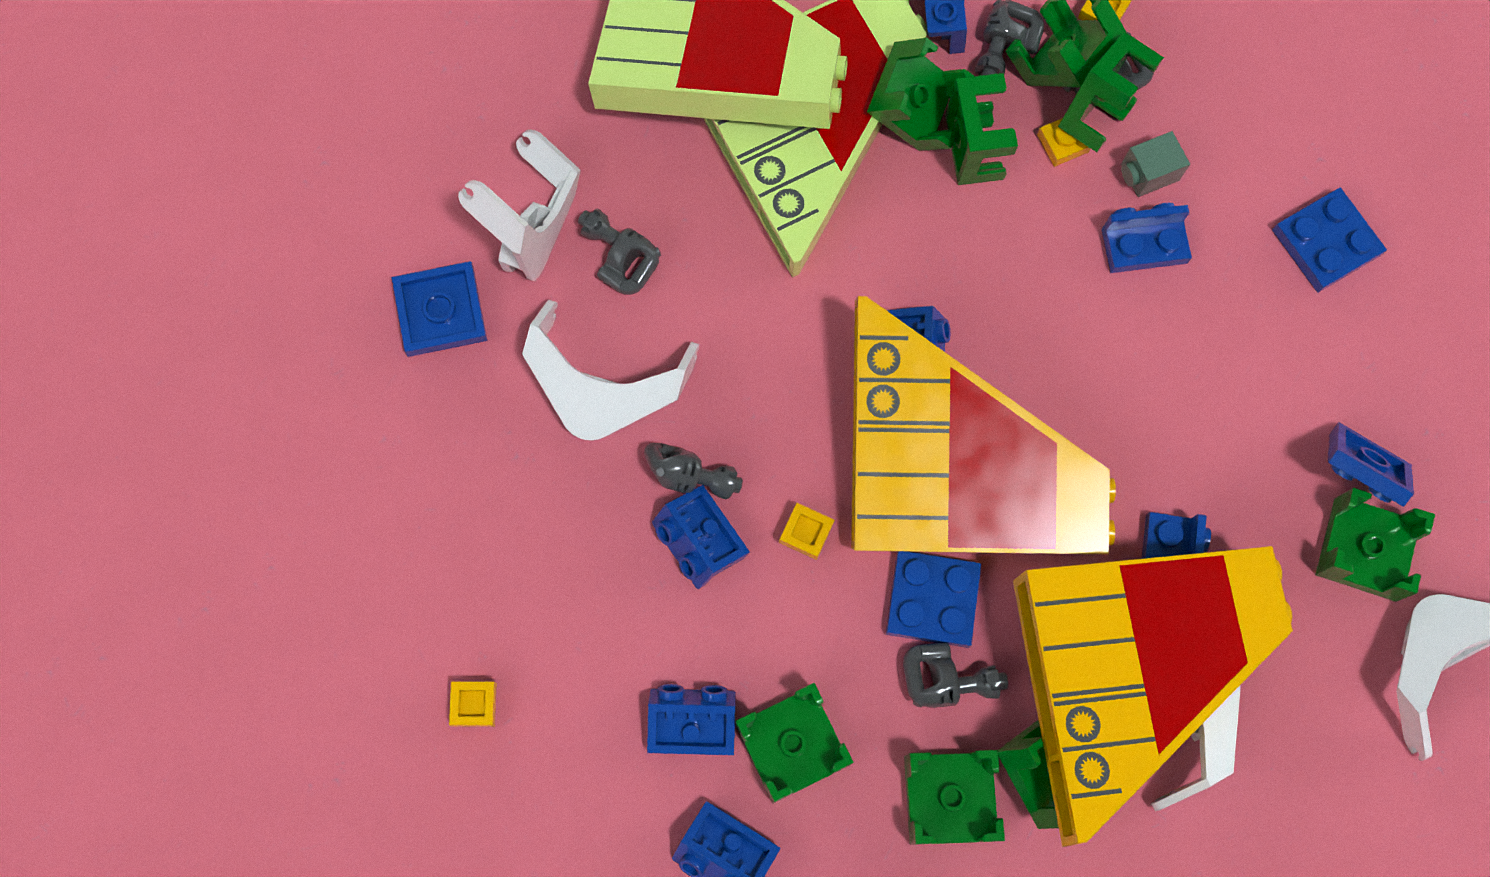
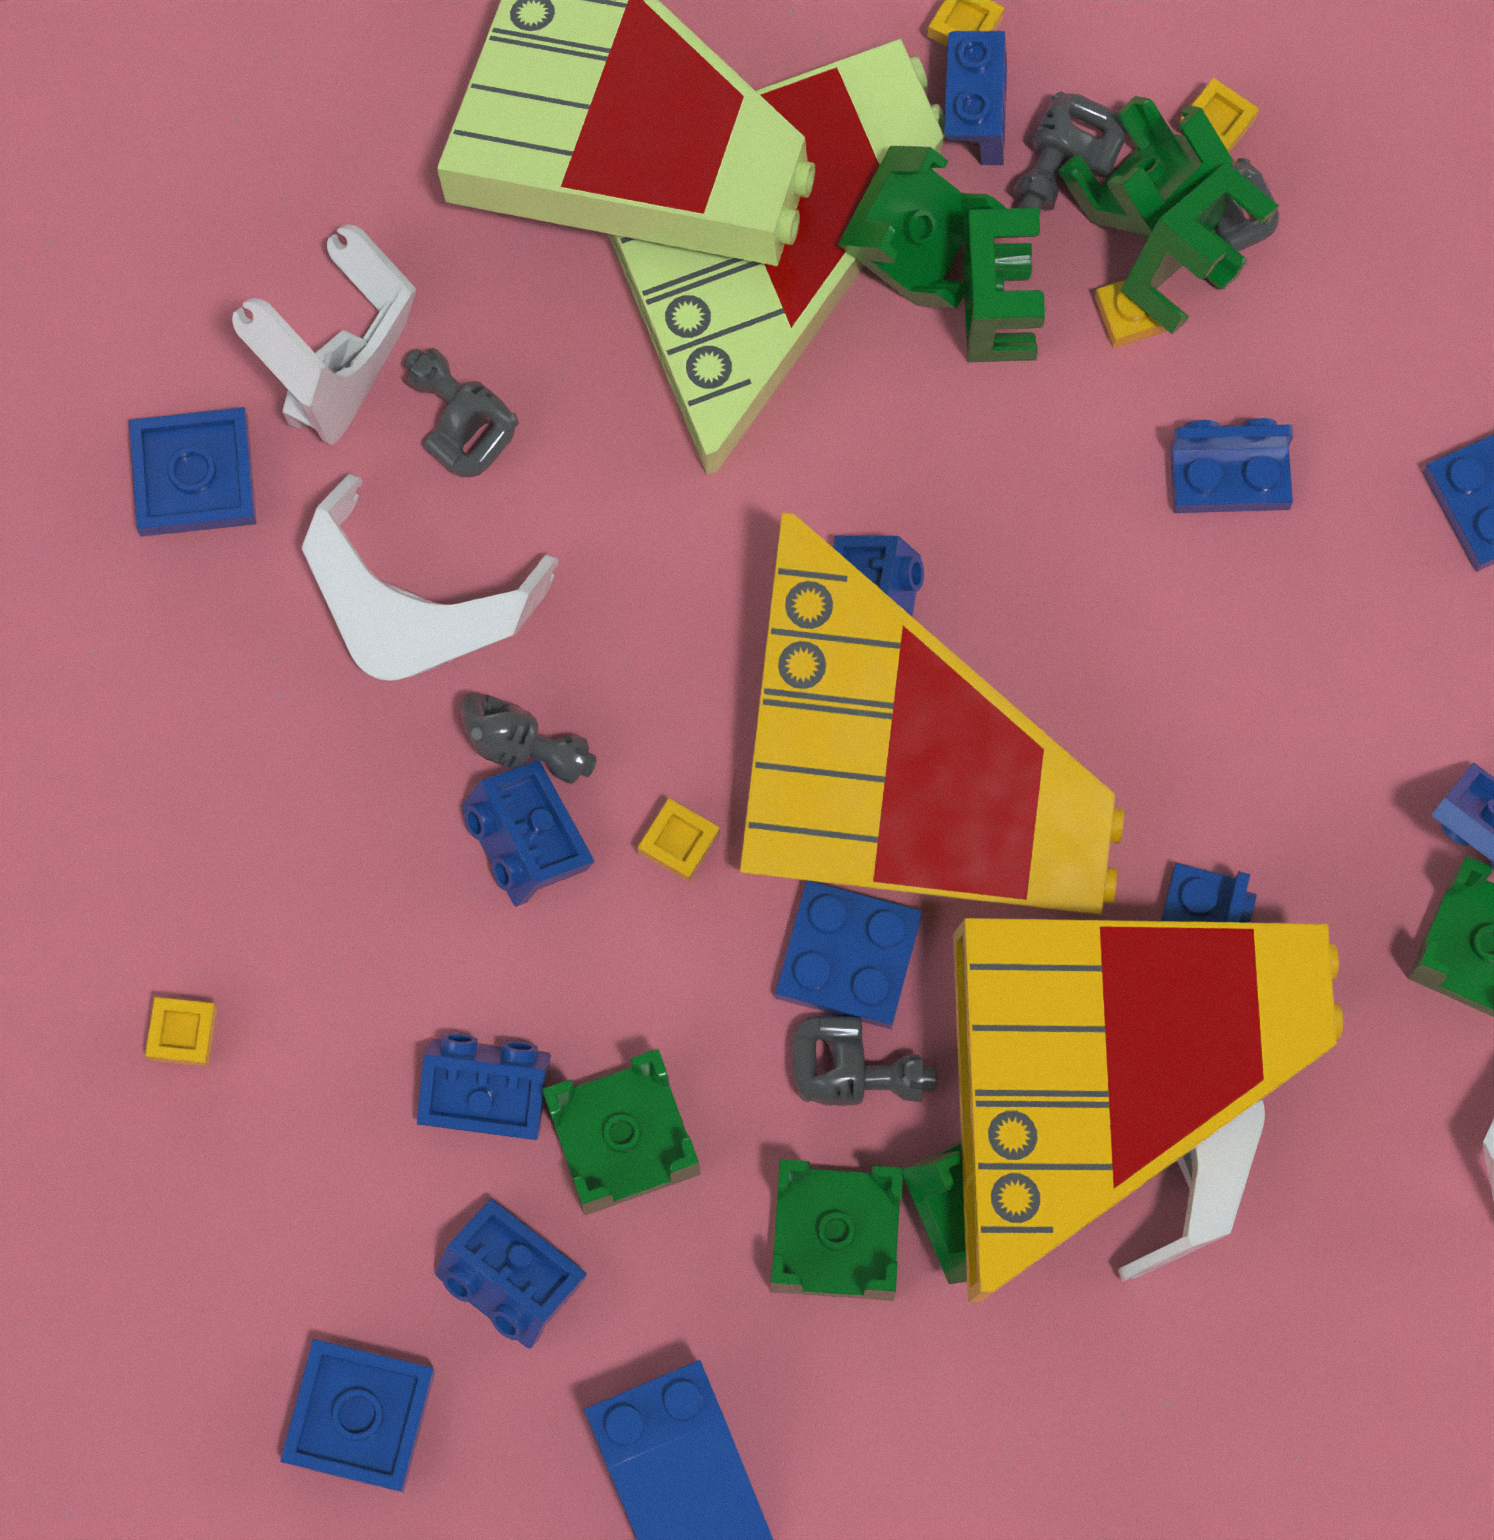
camera: 10 degrees right, 0 degrees up
sand green brick [1121,131,1190,197] -> none

